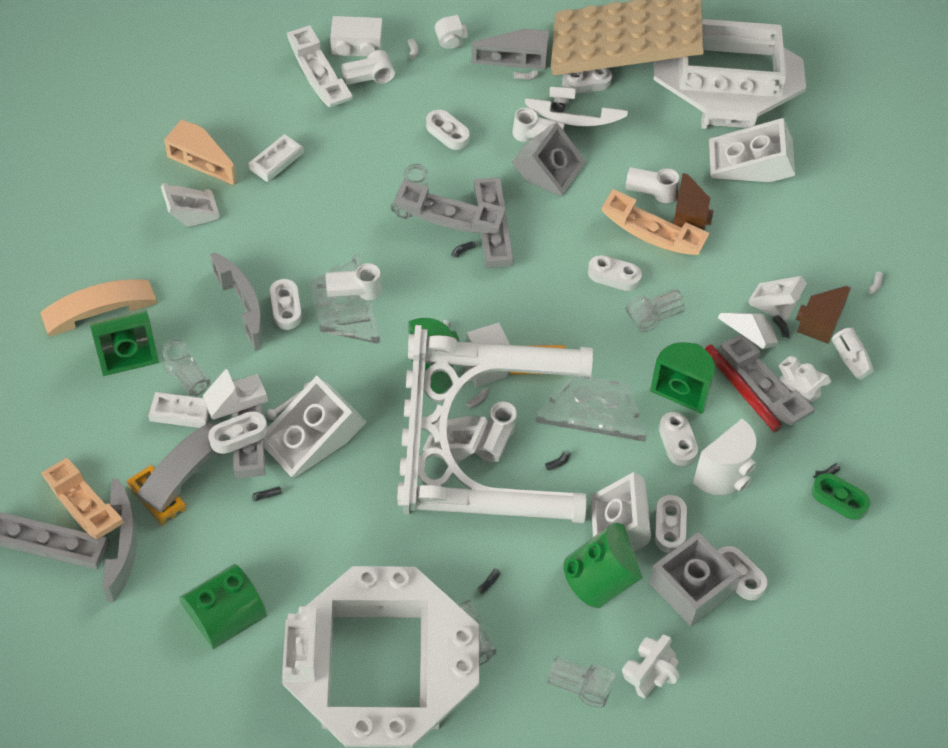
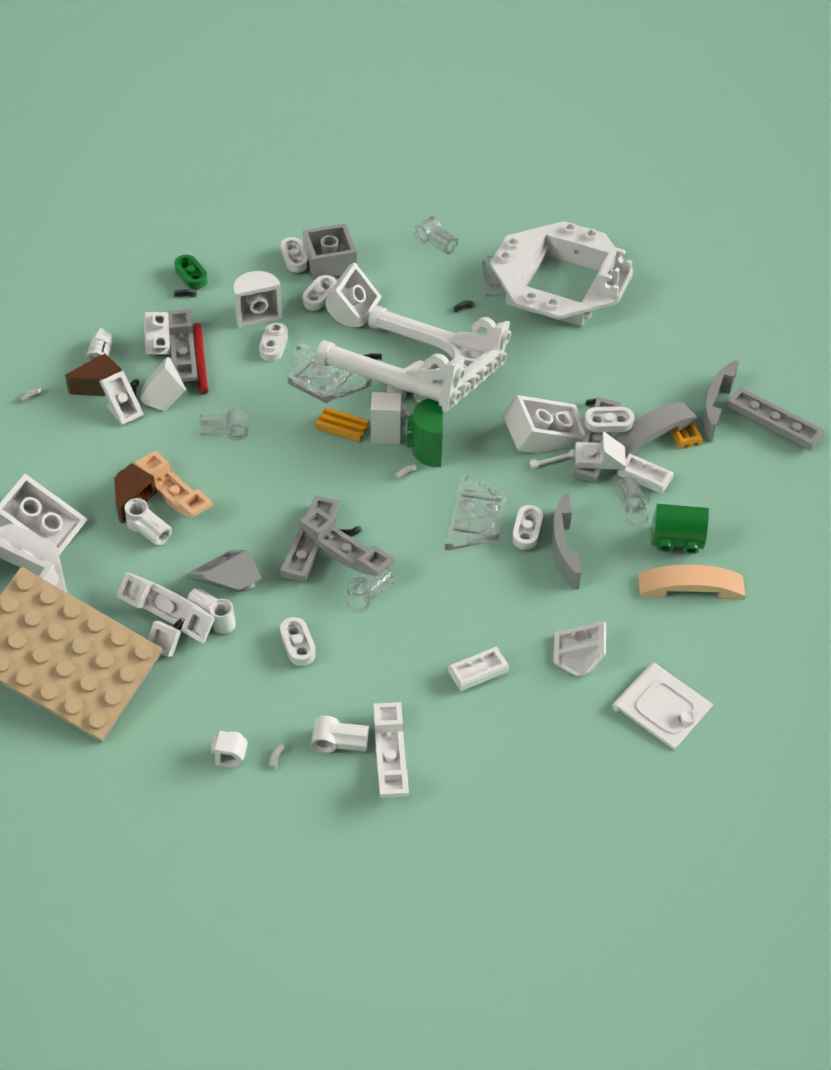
camera: 155 degrees left, 5 degrees down
light nougat slope [41,458,124,539] -> none
light nougat slope [164,119,237,185] -> none
green brick [179,564,267,649] -> none
white piece [326,263,382,300] -> none
white brick [330,16,382,56] -> none
light grey slope [471,29,549,70] -> none
white leg [513,70,538,80] -> none
green brick [563,523,643,608] -> none
white plate [588,255,642,291] -> none
white hips [622,634,680,699] -> none
green brick [650,342,715,414] -> none
none -> white container [611,662,714,750]

